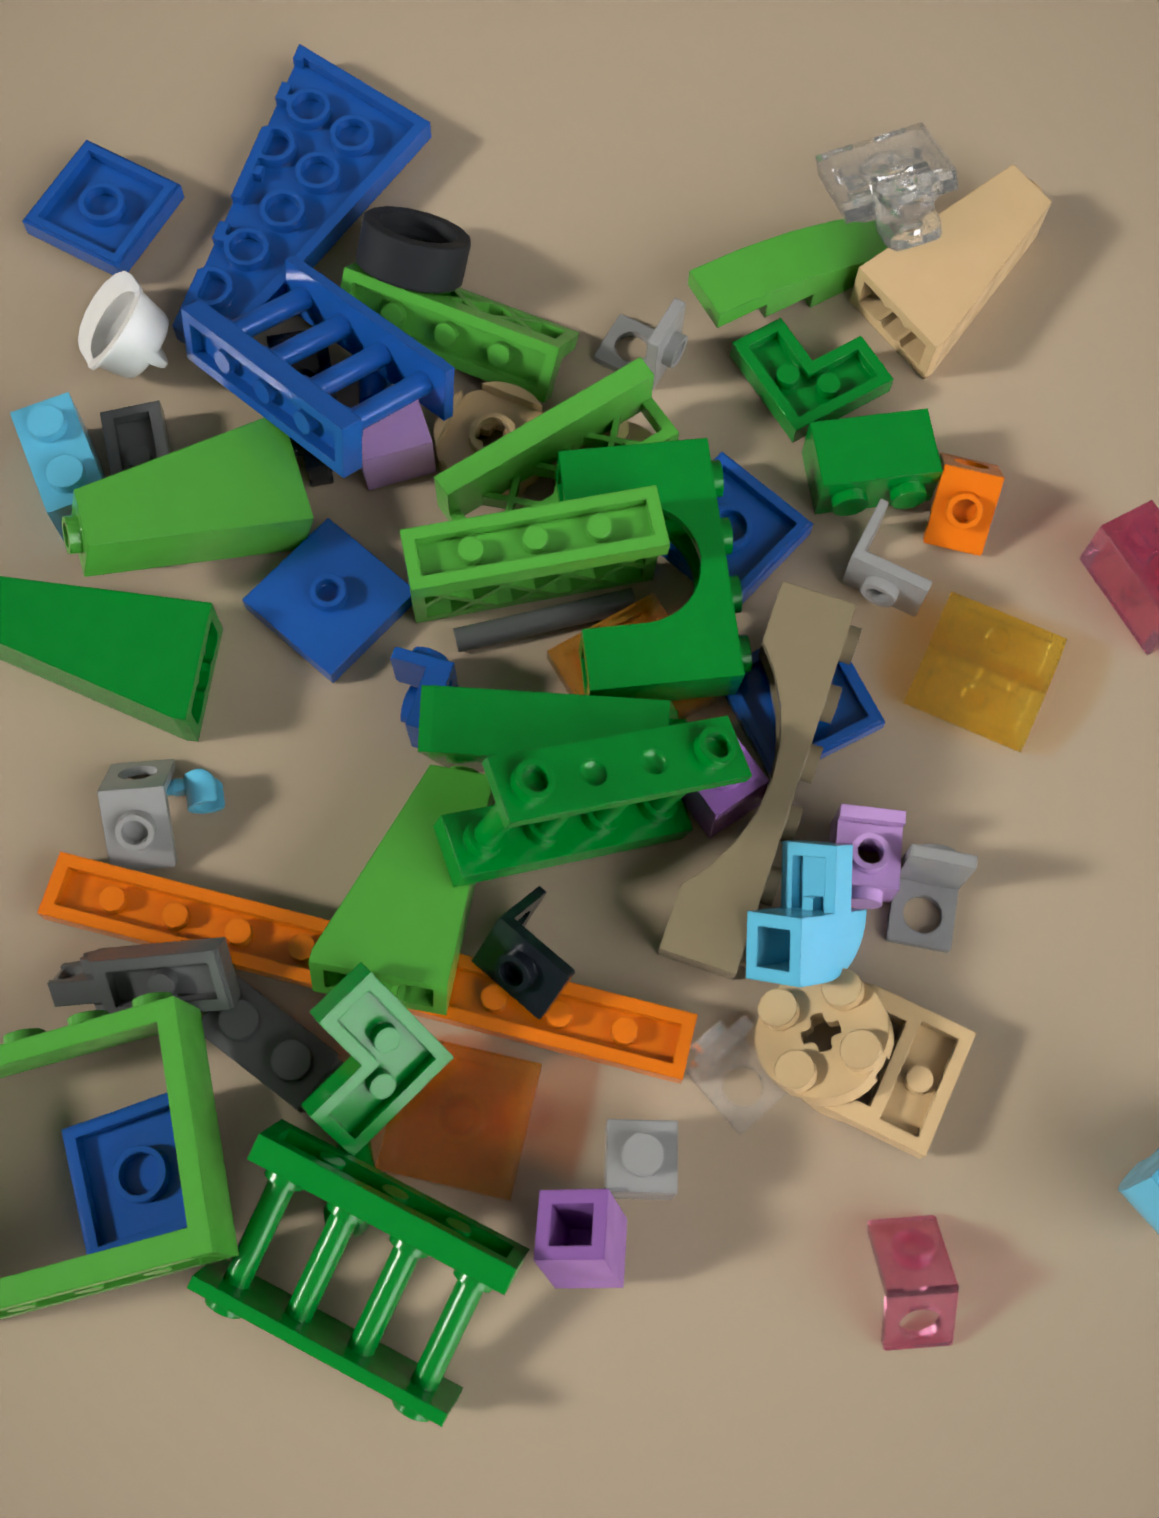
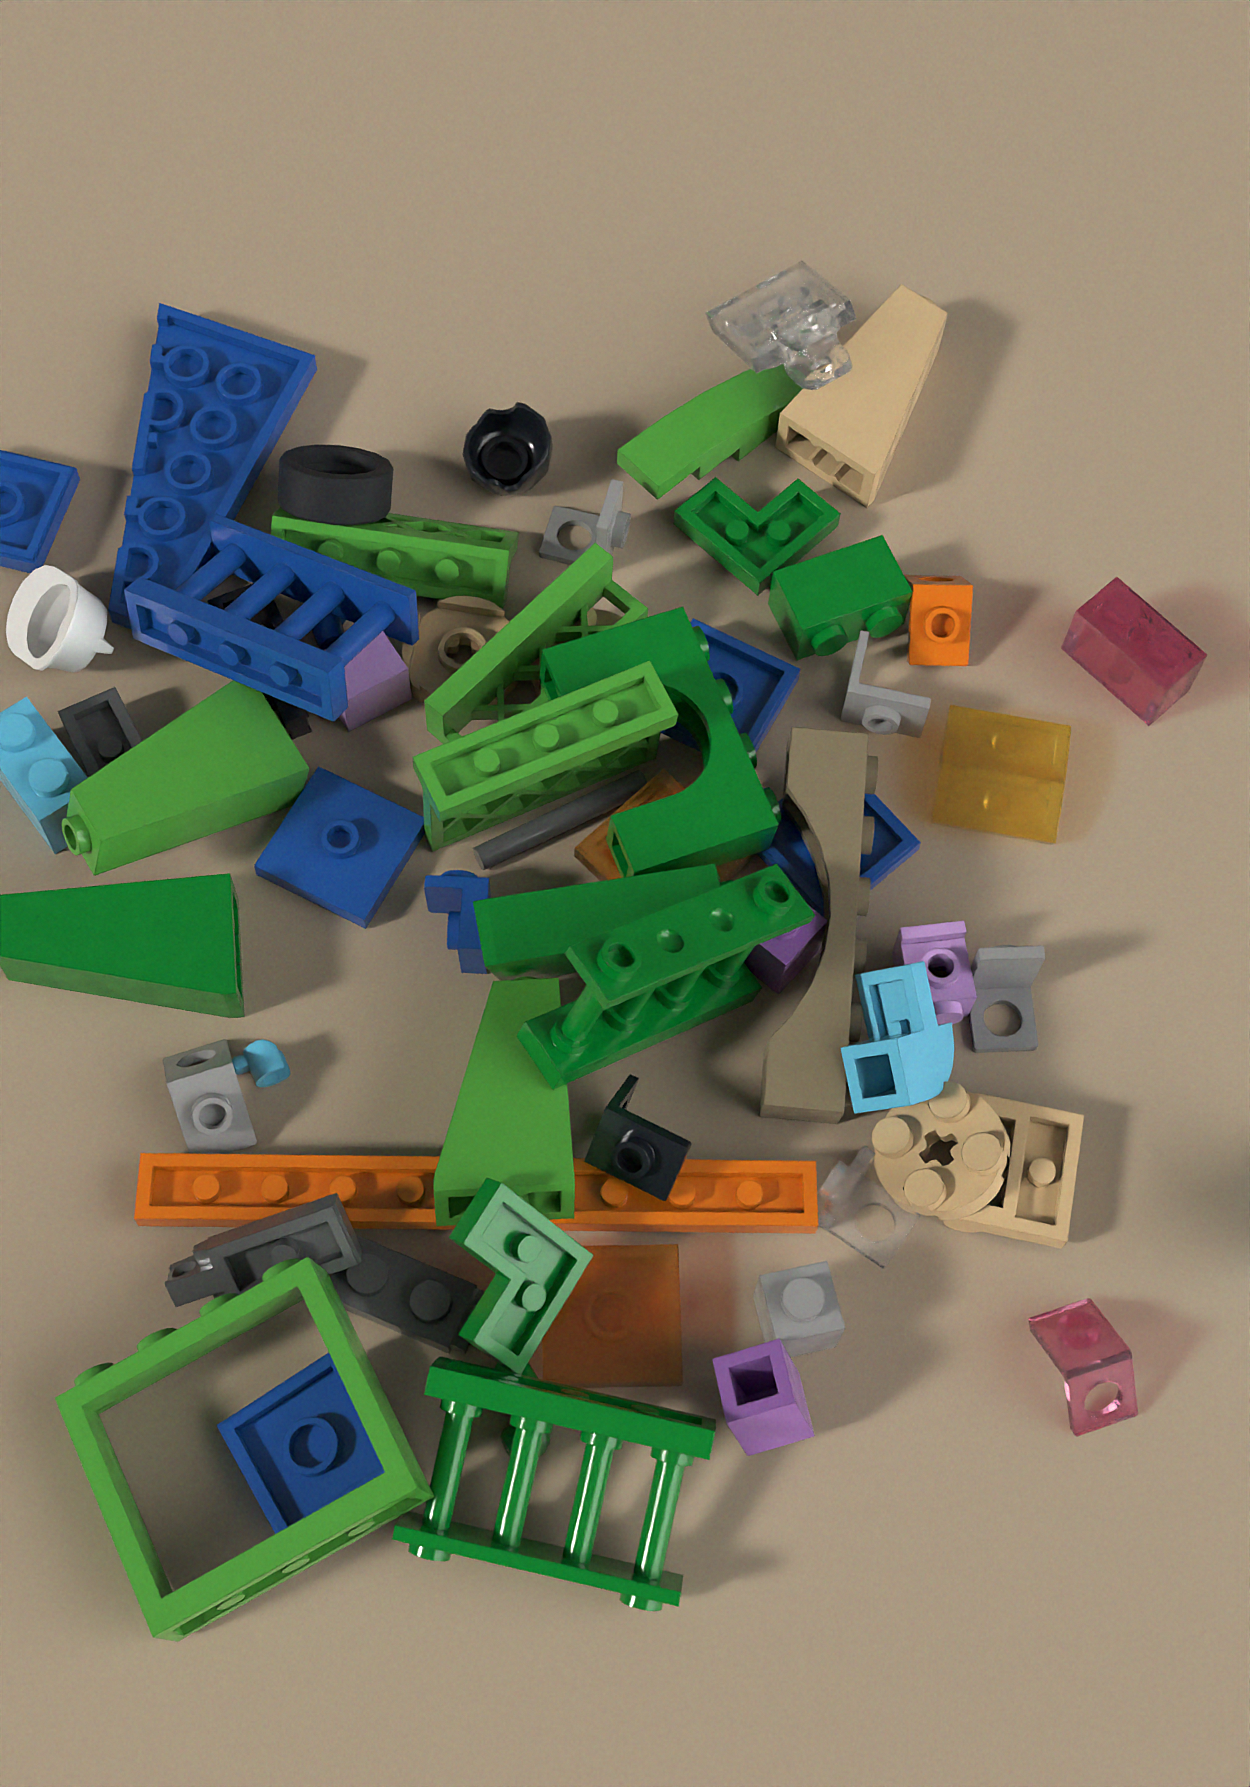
camera: 15 degrees left, 5 degrees down
none -> black hair [462,402,553,496]

